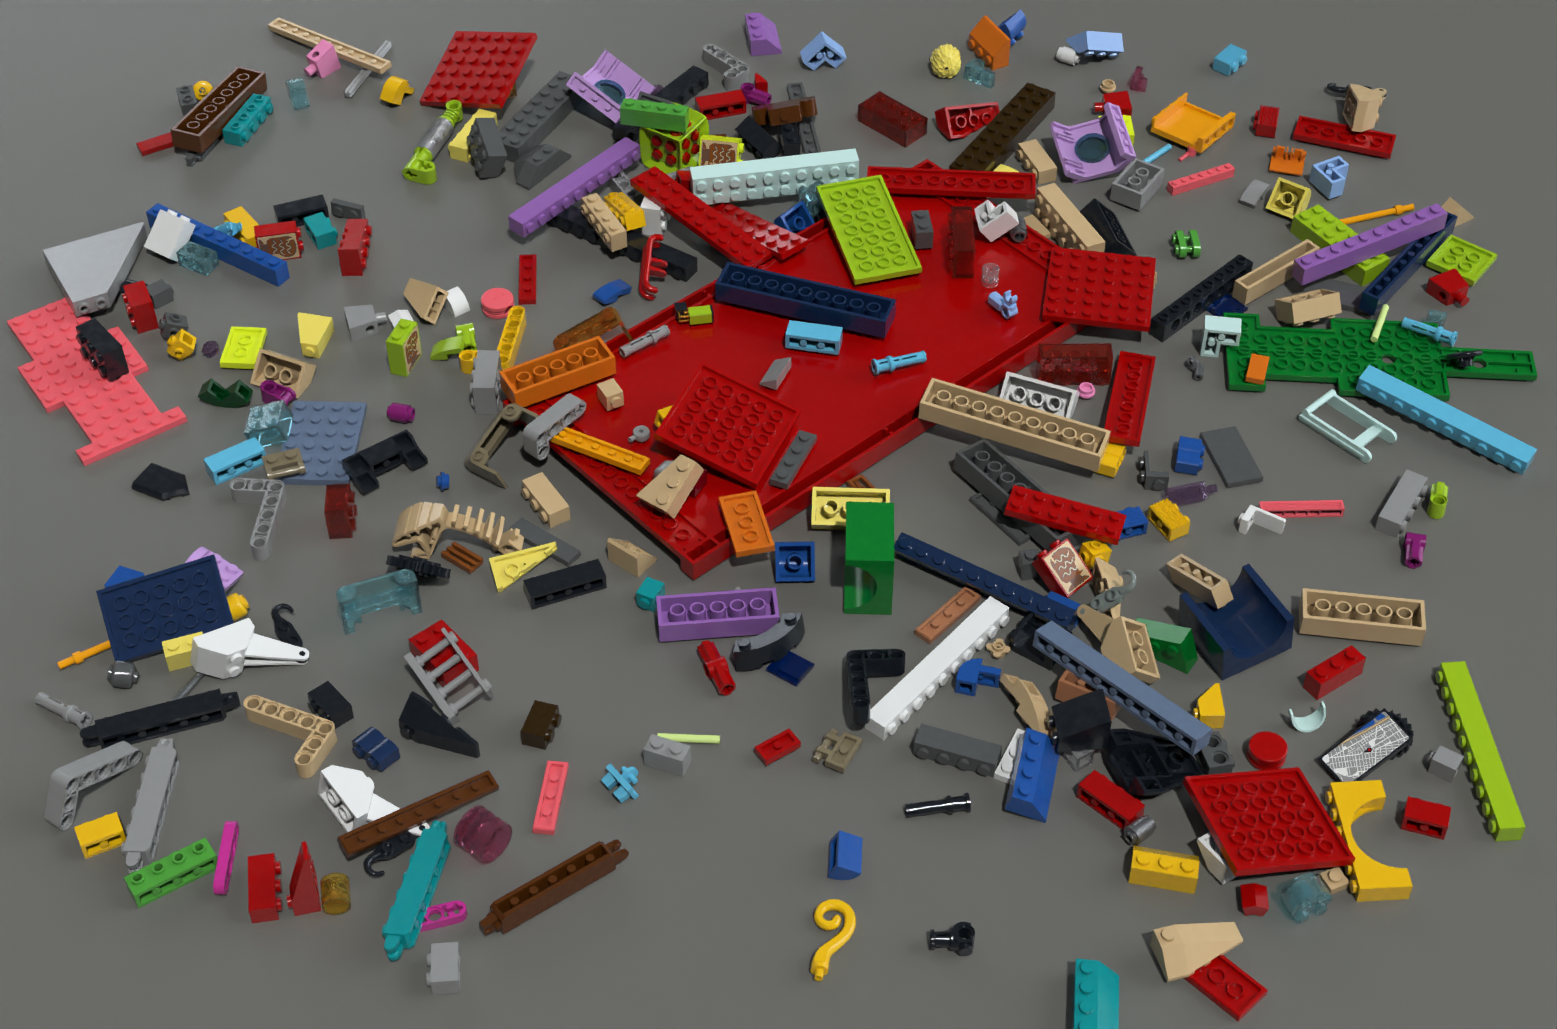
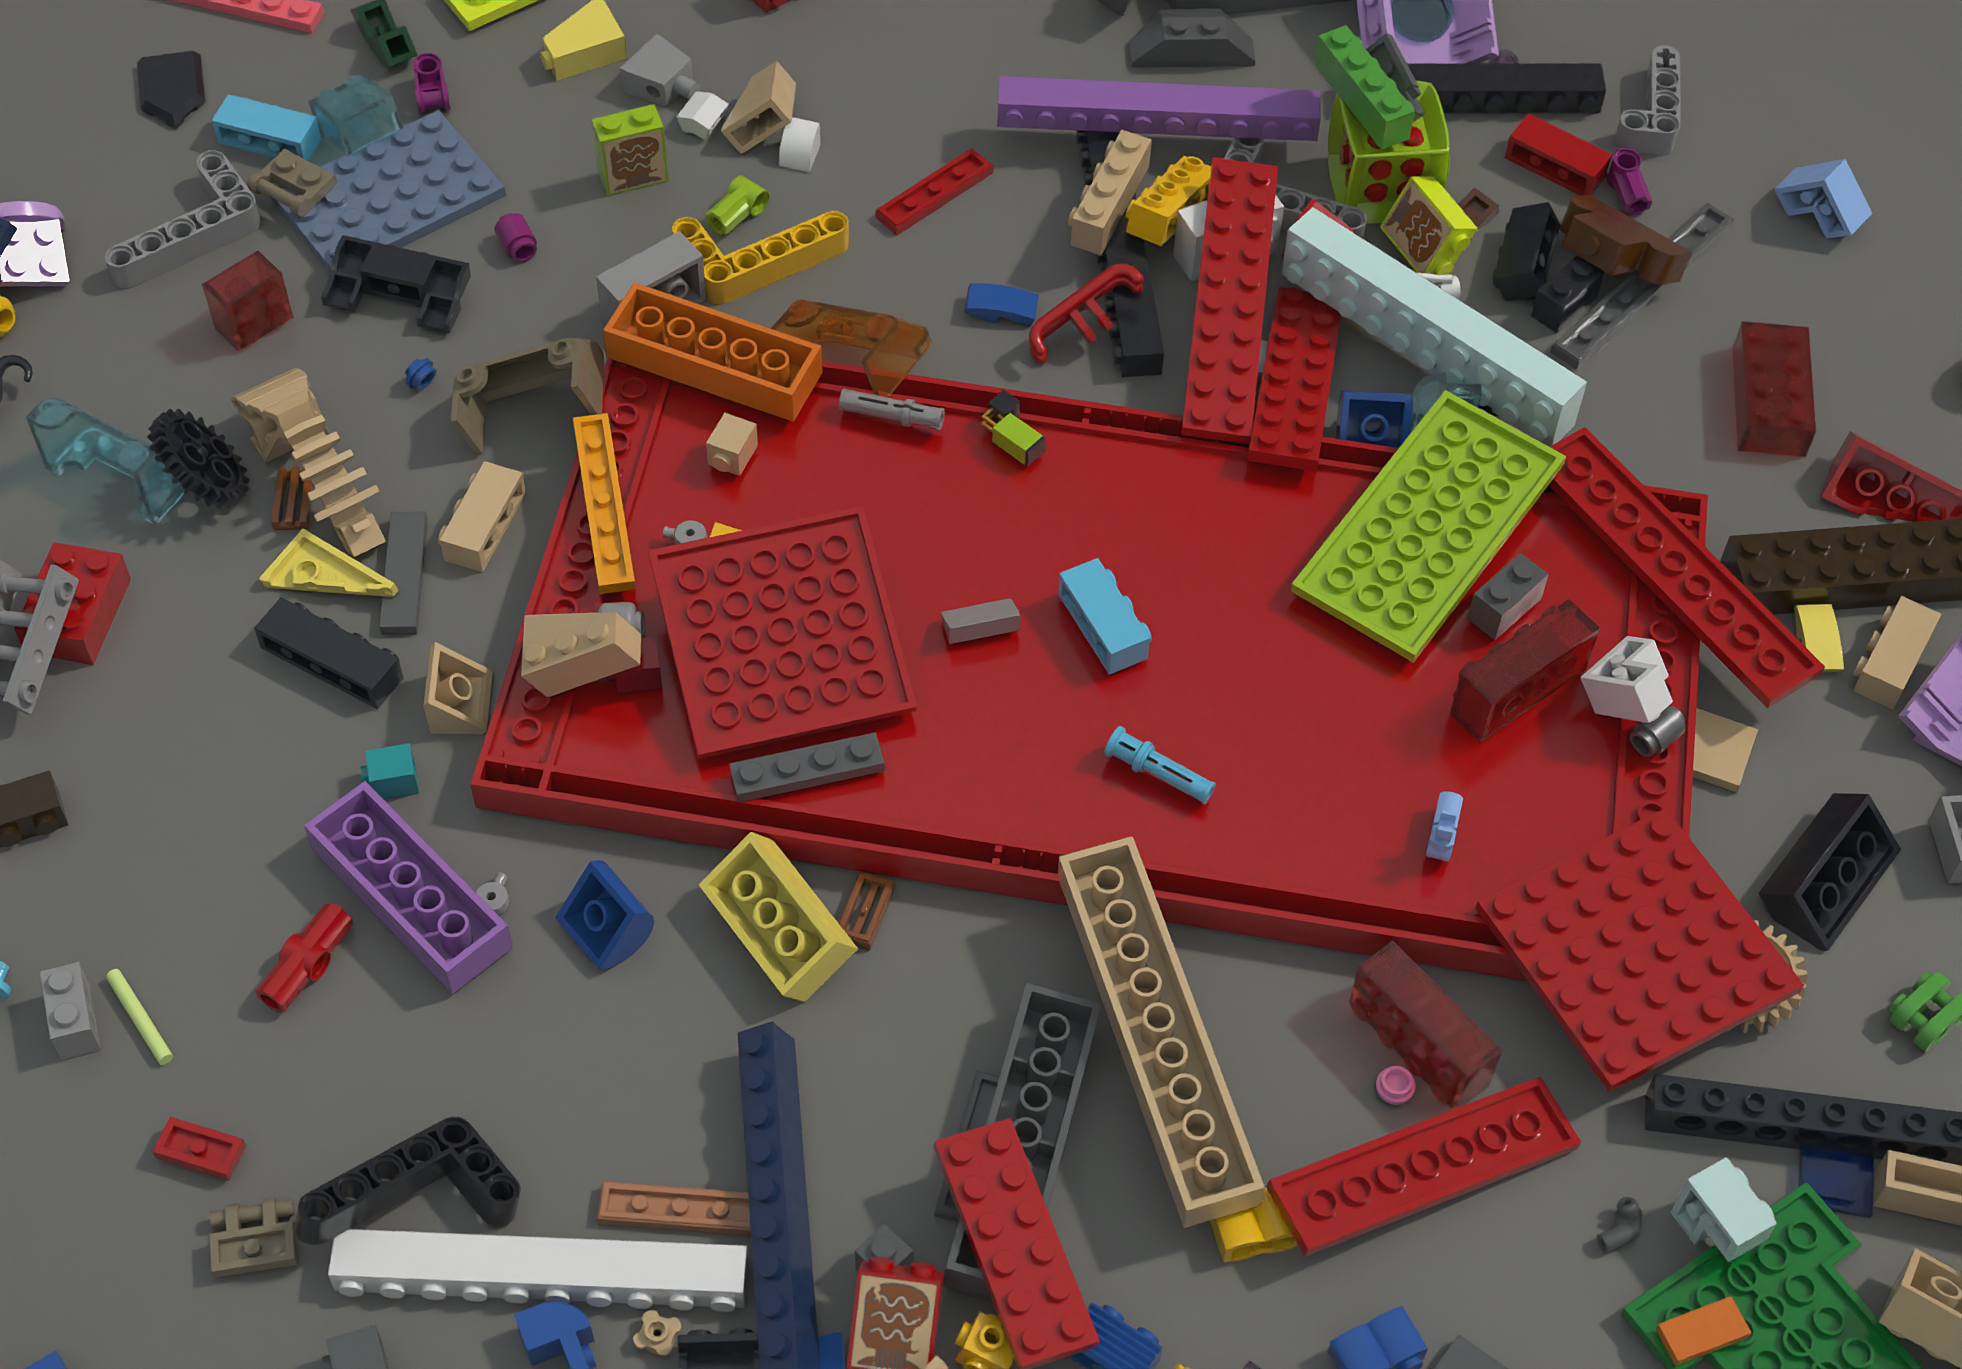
camera: 50 degrees right, 10 degrees up
tan slope [250,348,316,398] -> none
lime slope [430,335,466,360] -> none
coral head [481,288,514,319] -> none
light grey beam [523,393,587,460] -> none
dark blue brick [715,262,896,338] -> none
orange plate [719,491,775,558] -> none
black brick [733,612,805,671] -> none
medium lavender slope [745,12,782,56] -> none
red slope [754,73,768,93] -> none
clear blue piece [766,651,815,687] -> none
green piece [844,502,894,615] -> none
clear wheel [981,263,1000,288] -> none
white slope [999,372,1080,419] -> none
tan brick [1033,183,1105,252] -> none
dark grey bracket [1139,451,1169,490] -> none

